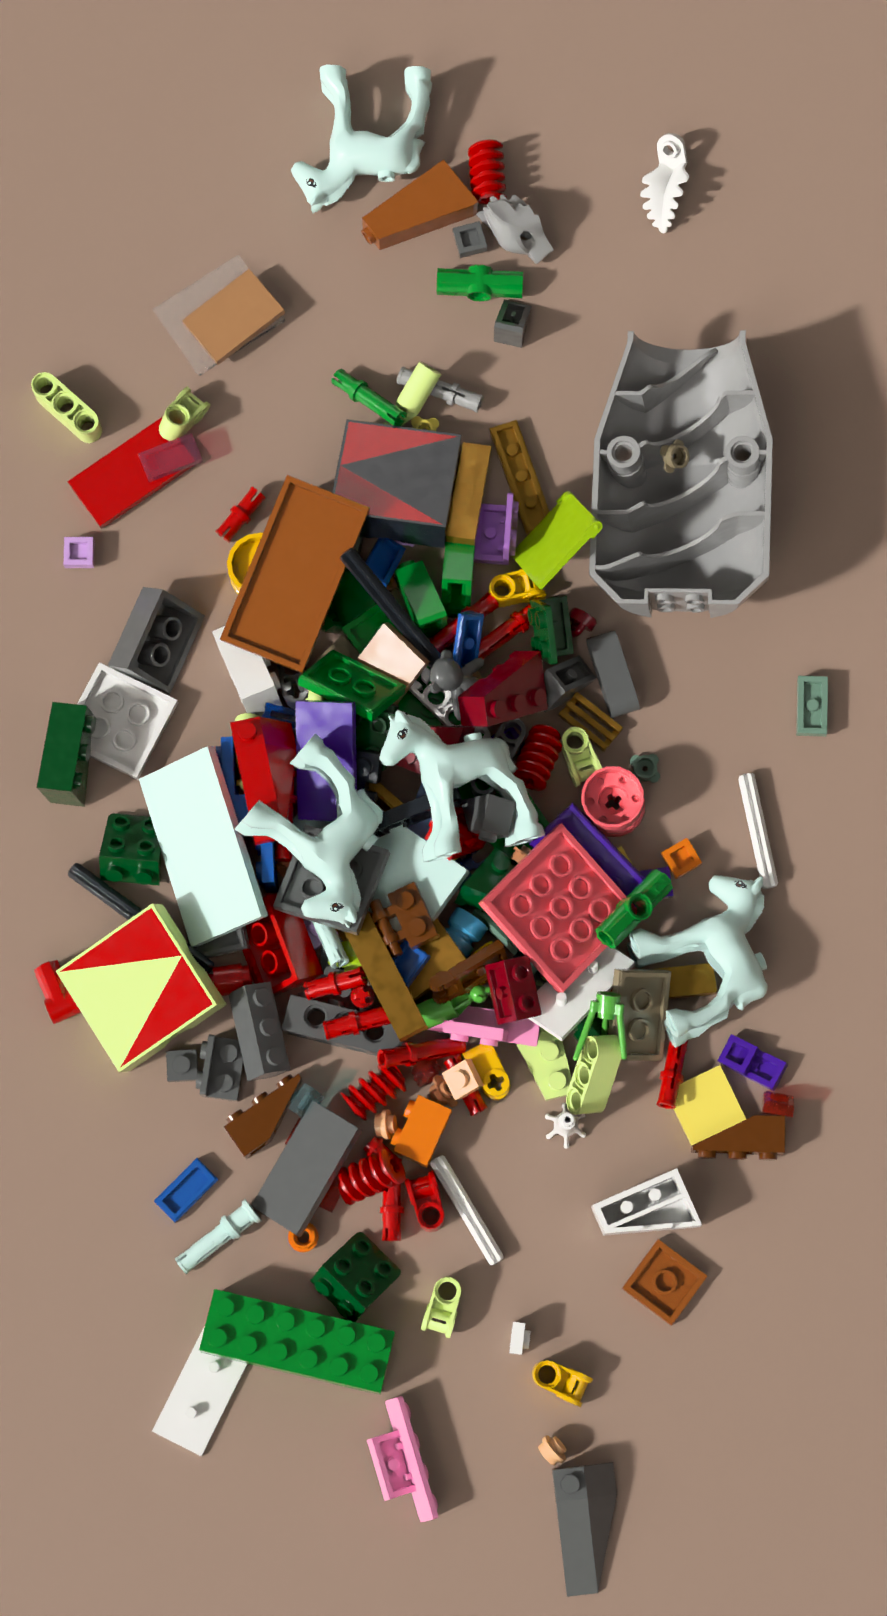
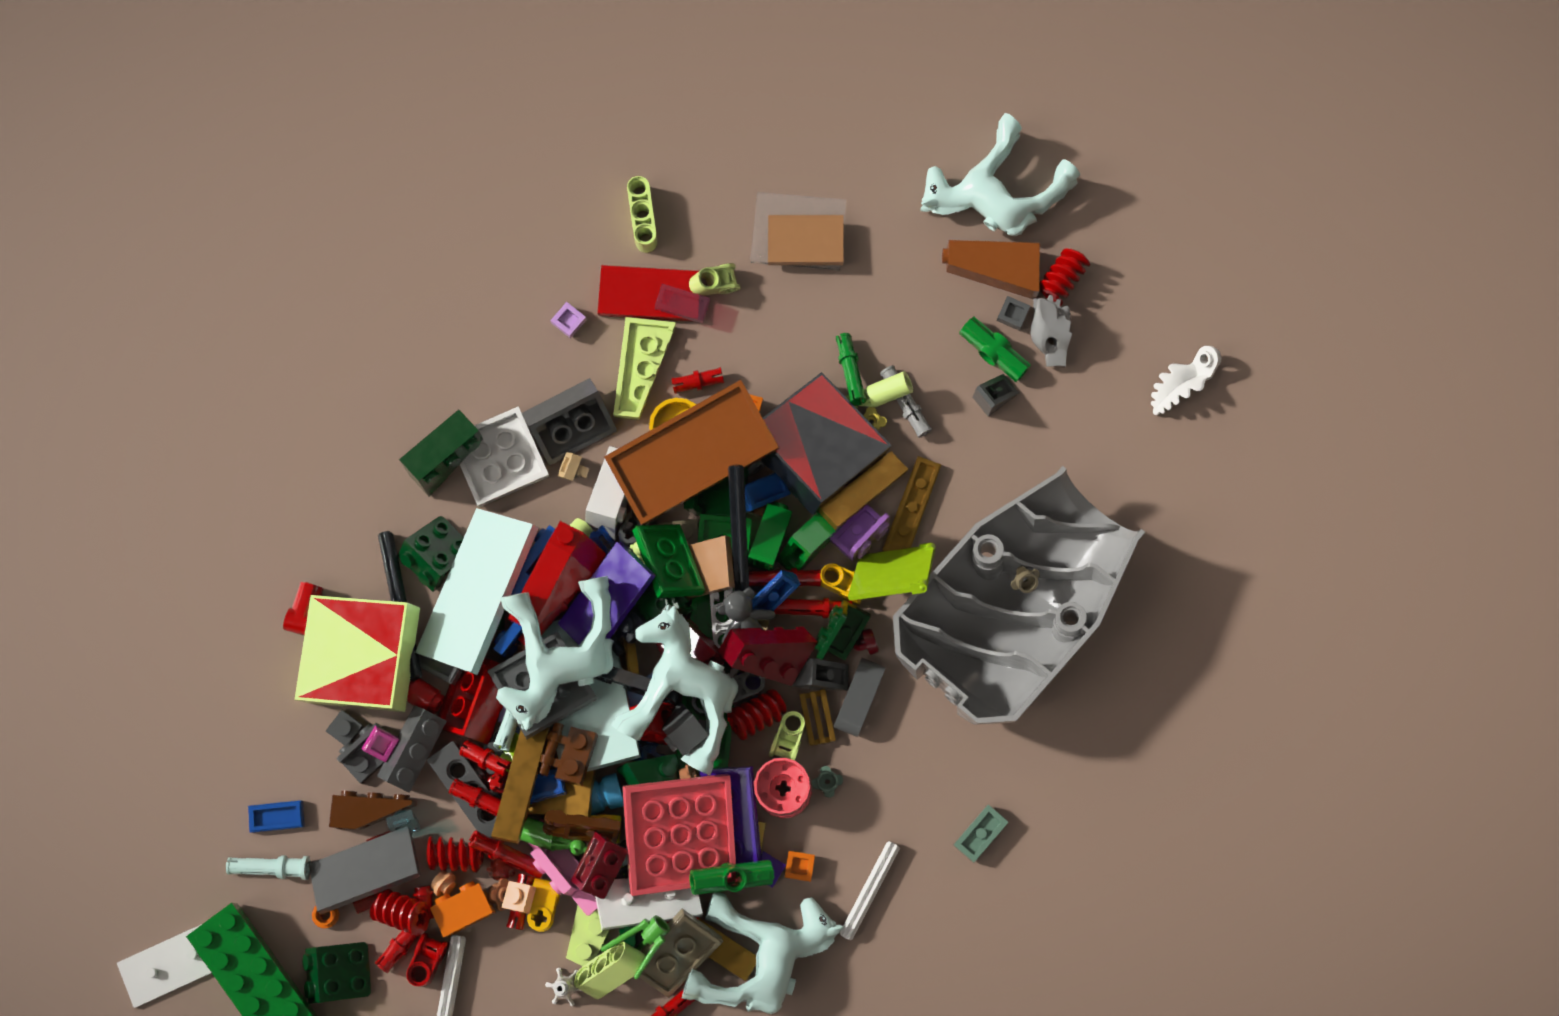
camera: 35 degrees right, 0 degrees up
none -> dark pink tile [362,725,399,762]
none -> tan tile [557,452,589,481]
none -> yellowish green wing [613,317,676,420]

